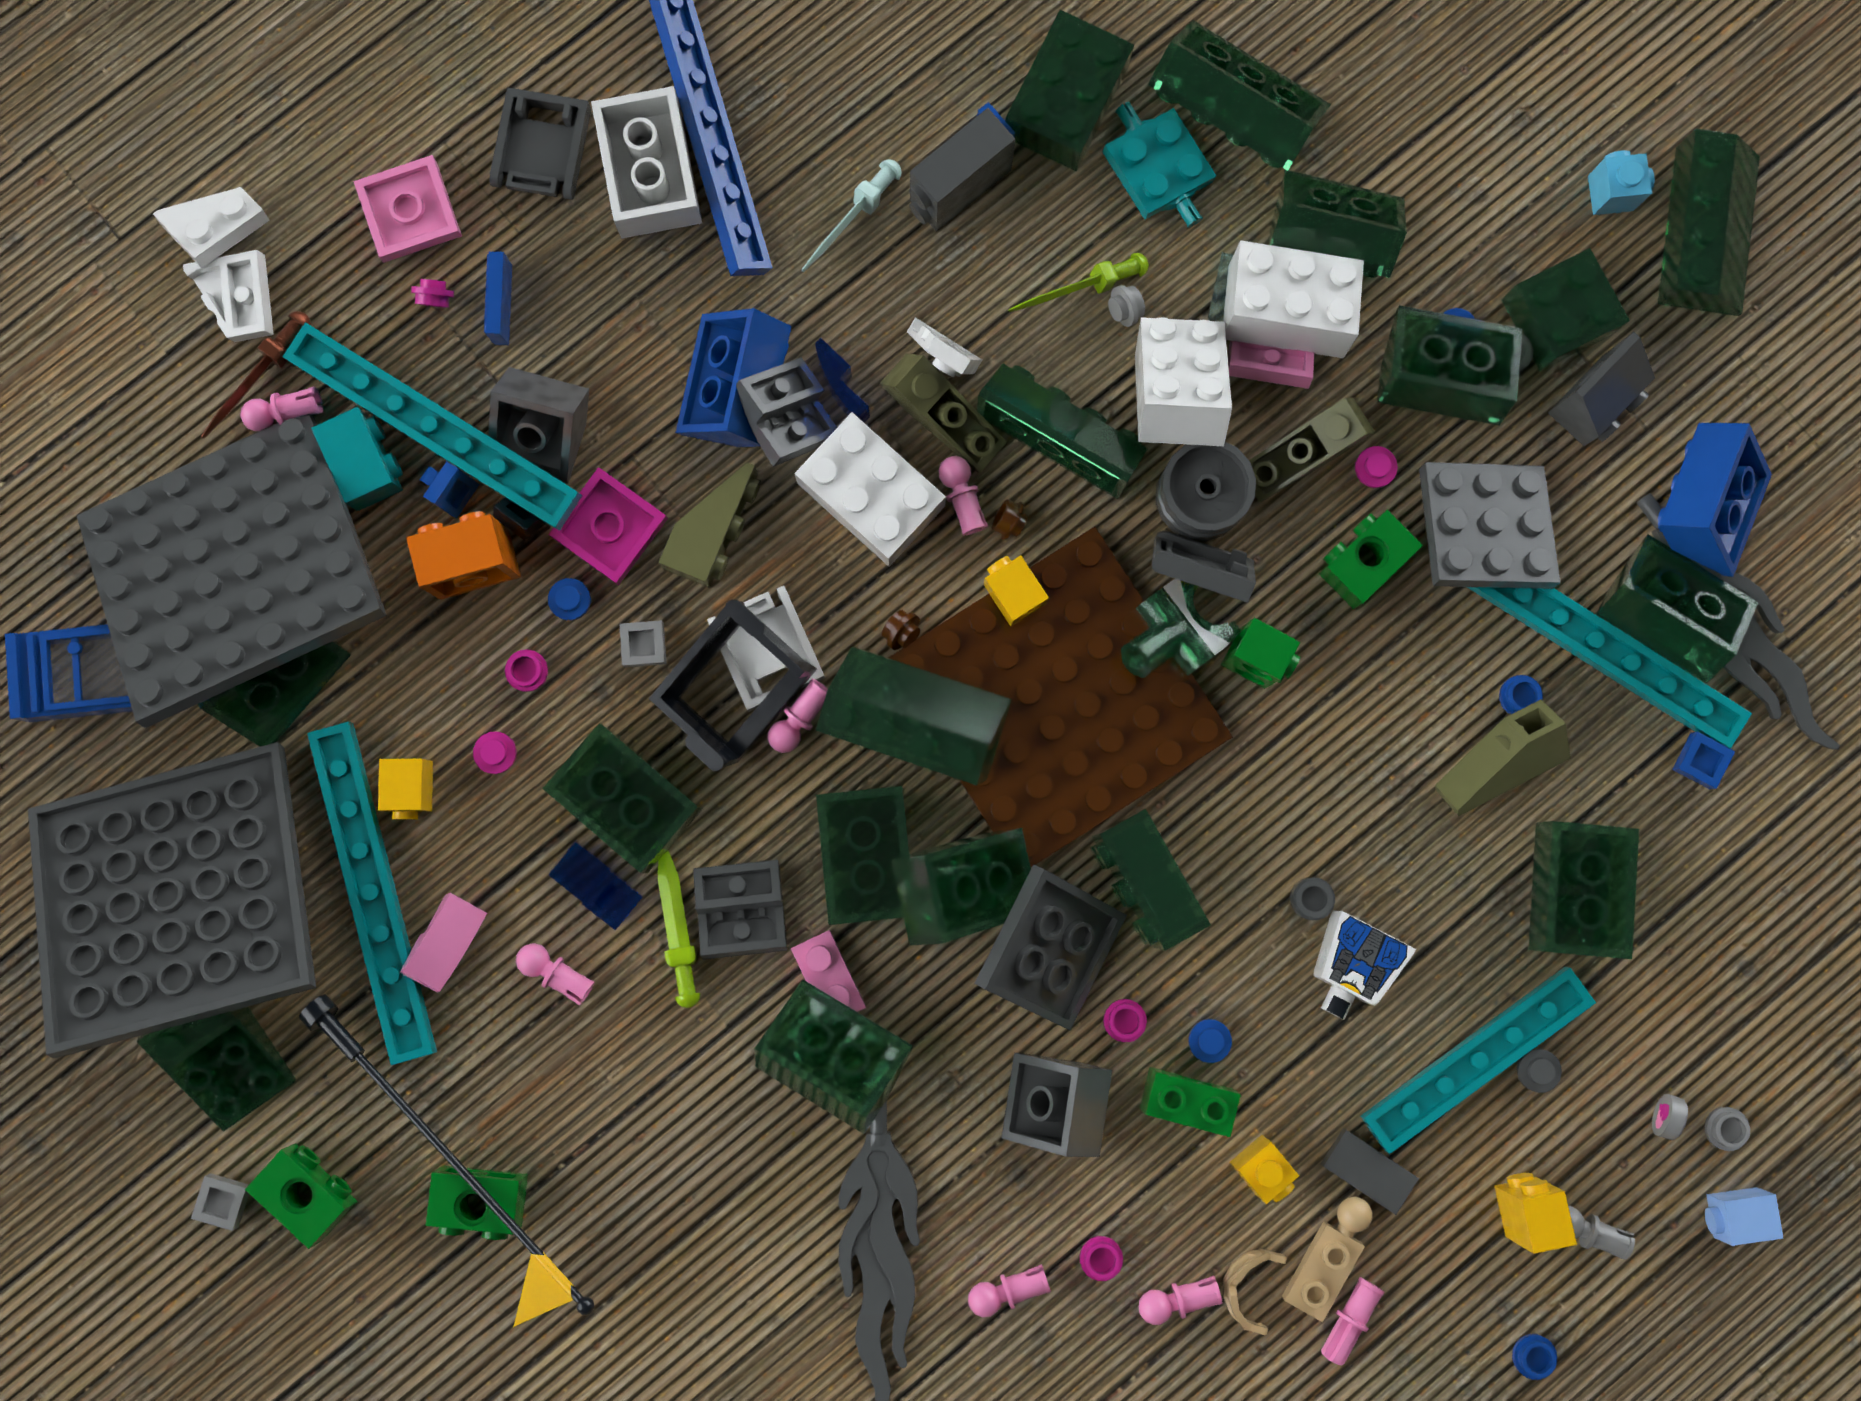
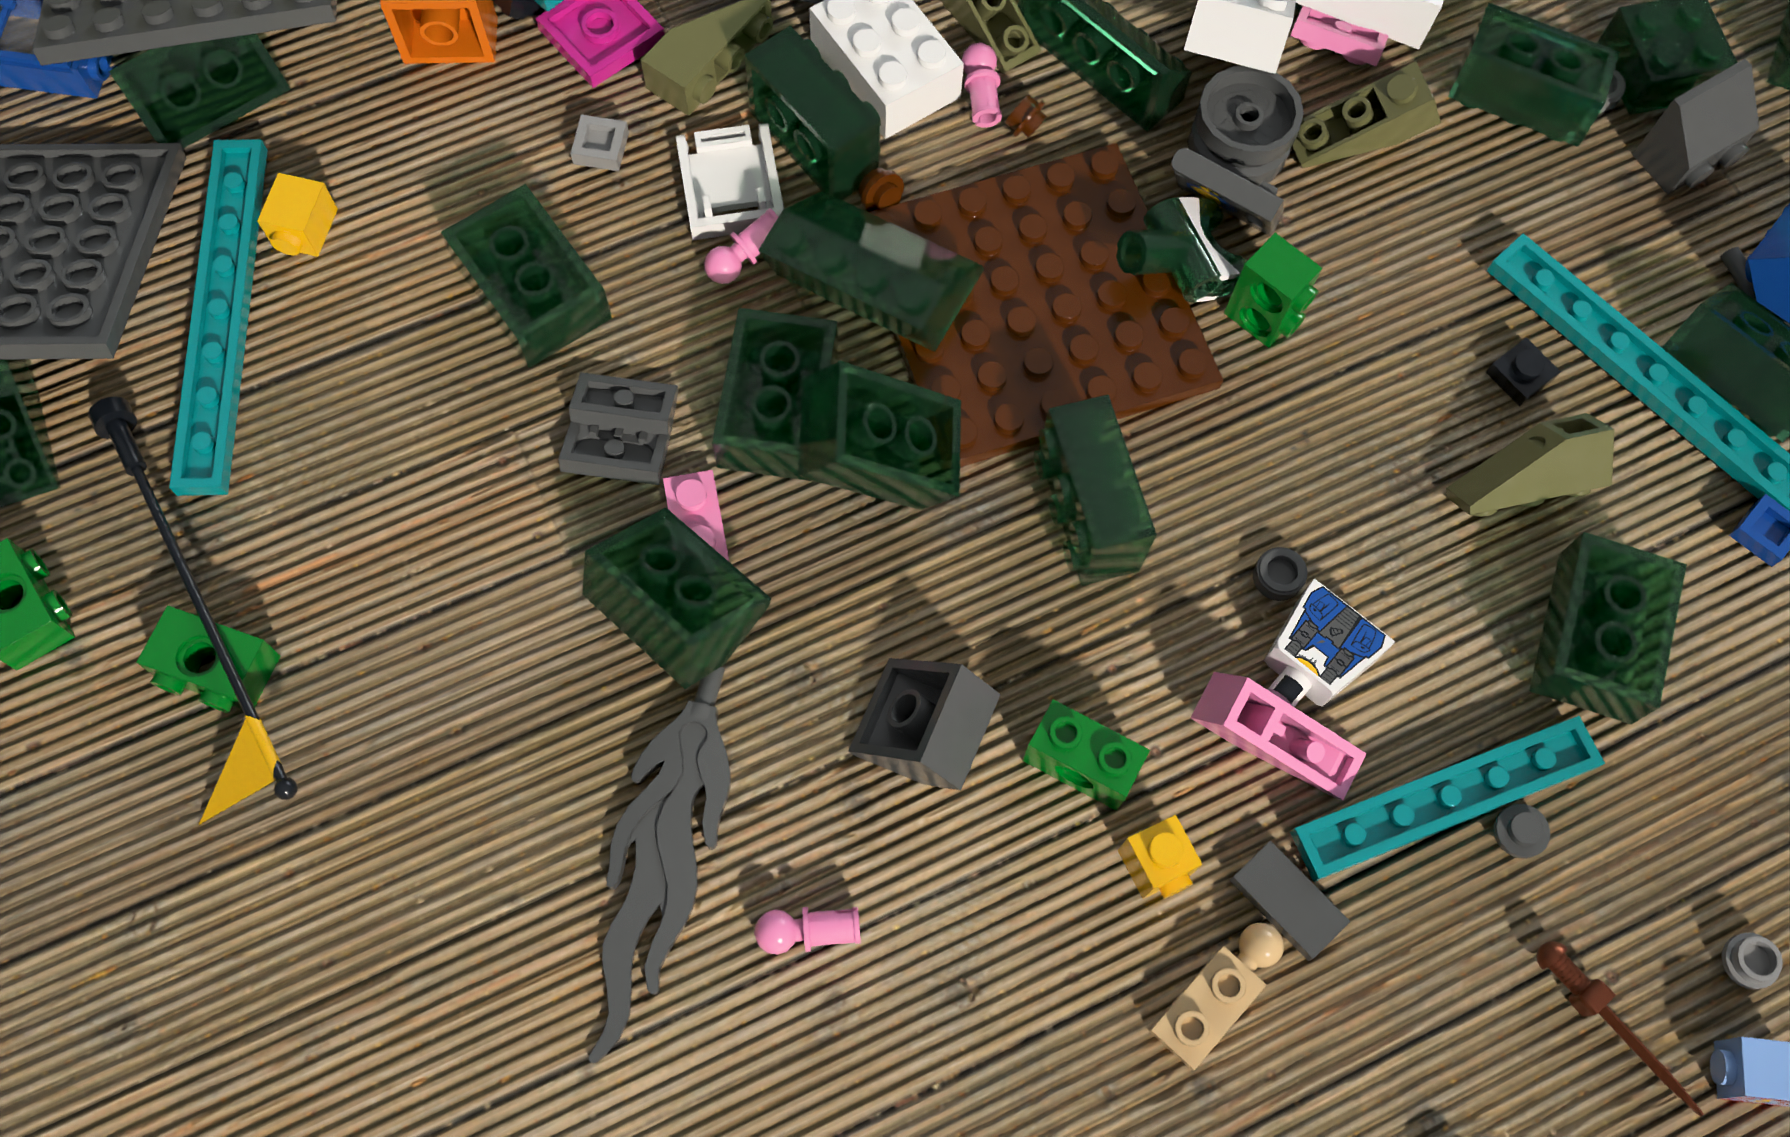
camera: 15 degrees right, 15 degrees down
bright pink slope [400,893,487,993] -> none
dark pink plate [473,731,517,774] -> none
dark pink plate [505,649,548,692] -> none
bright pink pin [516,943,595,1006] -> none
blue plate [548,578,591,621] -> none
clear blue slope [548,840,643,930] -> none
black piece [649,599,817,771] -> none
lime sword [657,845,700,1008] -> none
dark grey plate [974,865,1127,1030] -> none
yellow brick [983,555,1049,626] -> none
dark pink plate [1079,1236,1123,1281] -> none
dark pink plate [1103,999,1147,1043] -> none
bright pink pin [1138,1276,1223,1325] -> none
blue plate [1188,1019,1232,1063] -> none
tan helmet [1223,1248,1287,1335] -> none
green brick [1319,509,1423,609] -> none
bright pink axle [1321,1277,1385,1366] -> none
dark pink plate [1355,446,1398,488] -> none
plate [1419,462,1561,589] -> none
yellow brick [1494,1173,1577,1254] -> none
blue plate [1499,675,1543,715] -> none
light grey pin [1568,1206,1635,1260] -> none
light grey tile [1652,1094,1688,1140] -> none
none -> clear green brick [745,25,881,205]
none -> bright pink slope [1191,672,1366,800]
none -> black plate [1486,337,1561,407]
none -> copper sword [1537,941,1704,1117]

